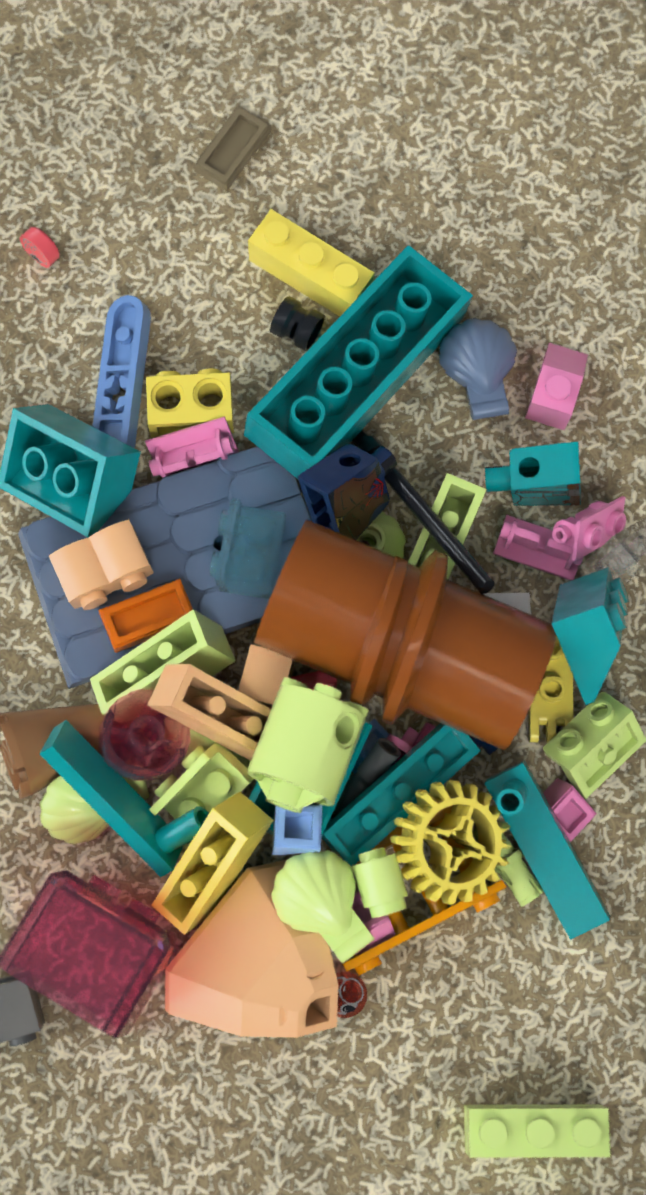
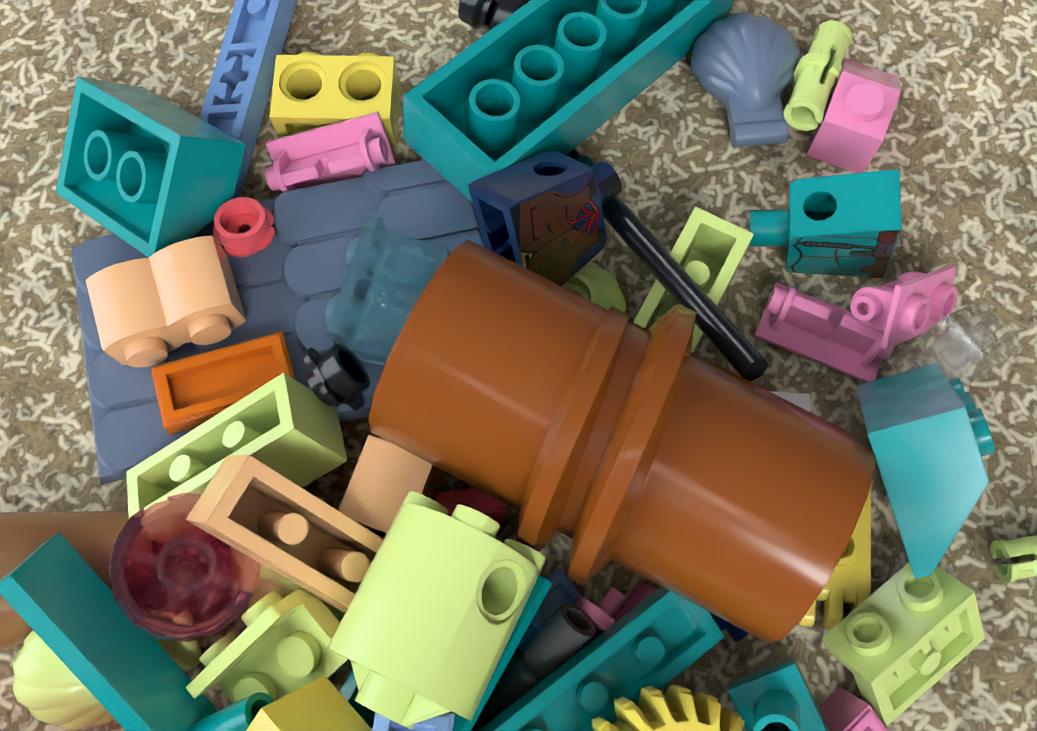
camera: 10 degrees right, 5 degrees down
none -> coral plate [213,197,275,257]
none -> black plate [303,344,370,411]
none -> yellowish green pin [784,21,852,131]

